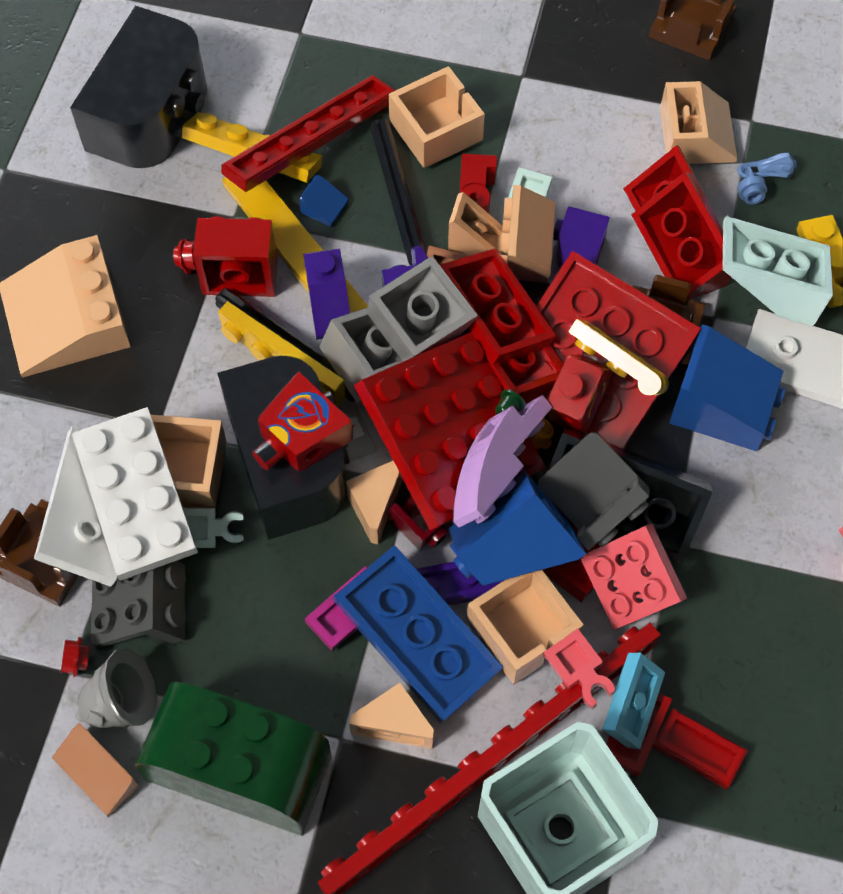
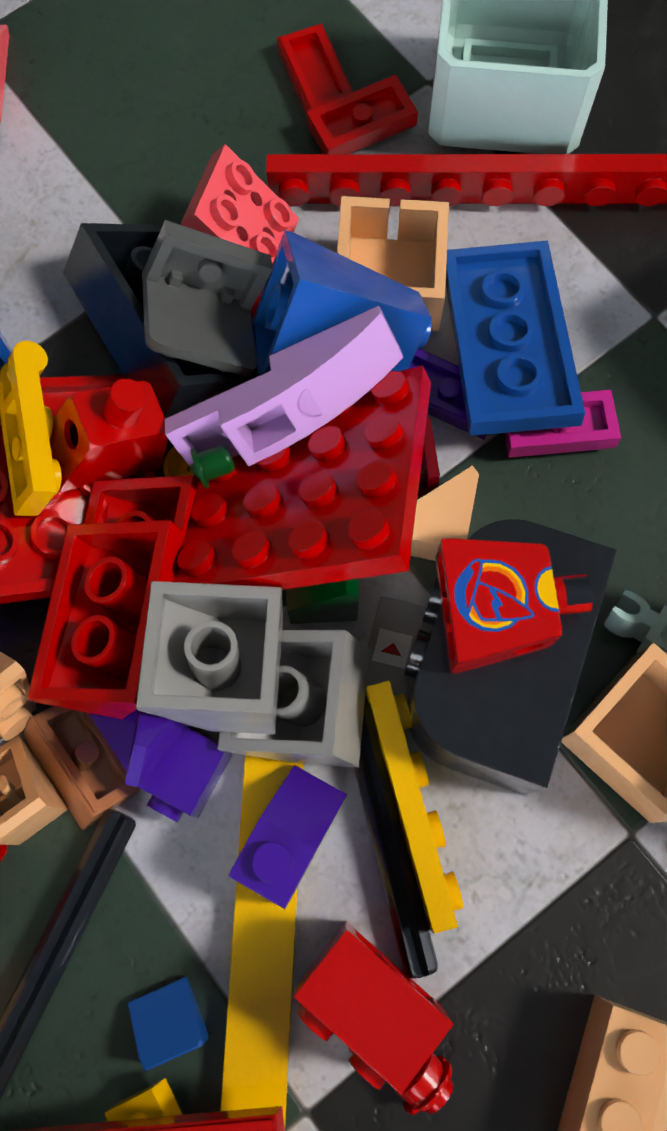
camera: 140 degrees left, 10 degrees up
light nougat slope [349,683,434,749] -> none
coral plate [544,629,615,709] -> none
medium azure plate [602,653,665,749] -> none

